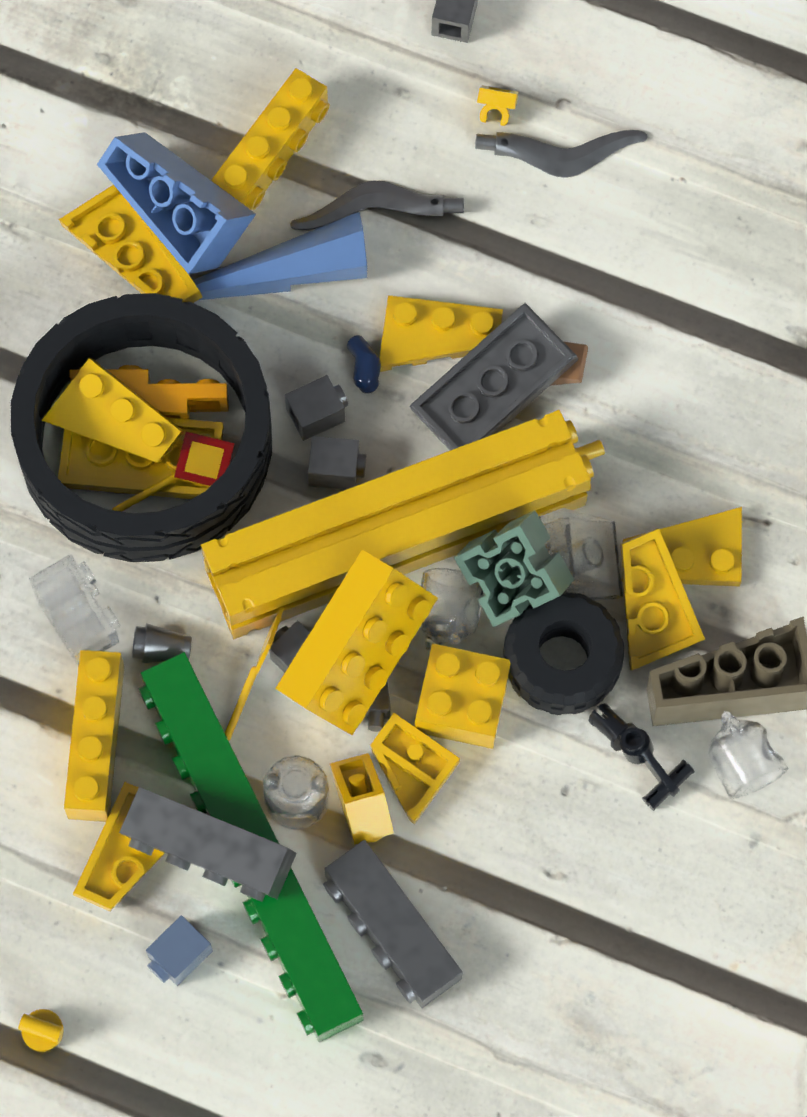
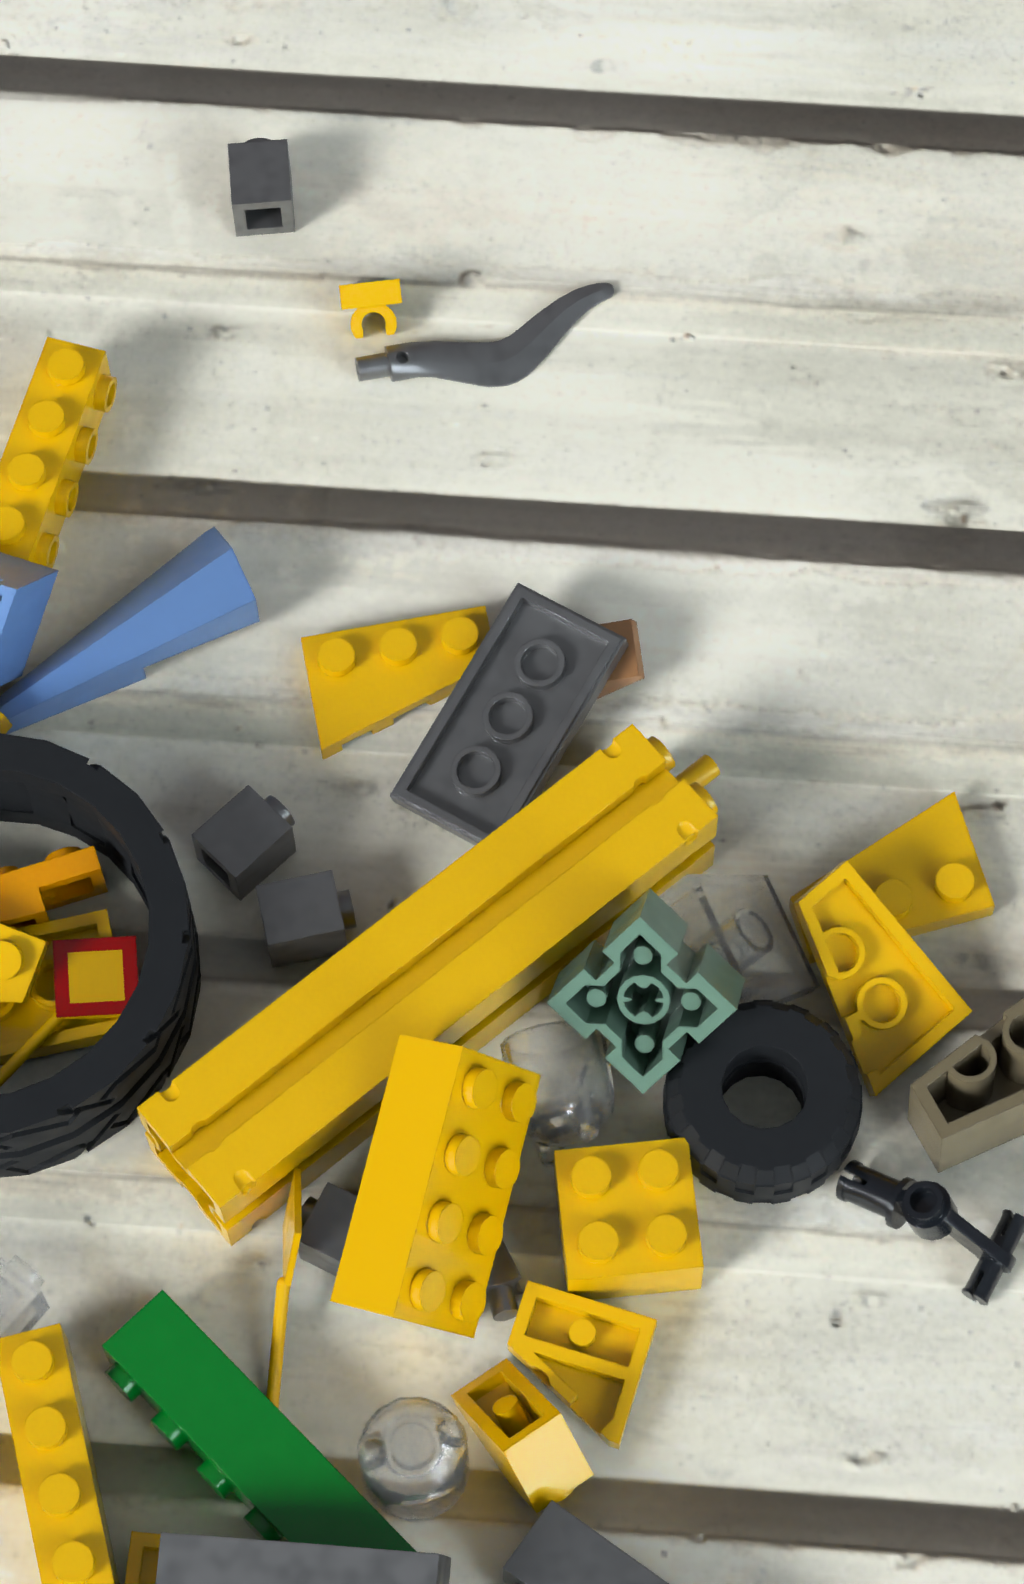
camera: 15 degrees left, 5 degrees down
flat silver cone [132,623,192,663] -> none
flat silver piece [290,181,464,230] -> none
dark blue arm [347,335,381,394] -> none

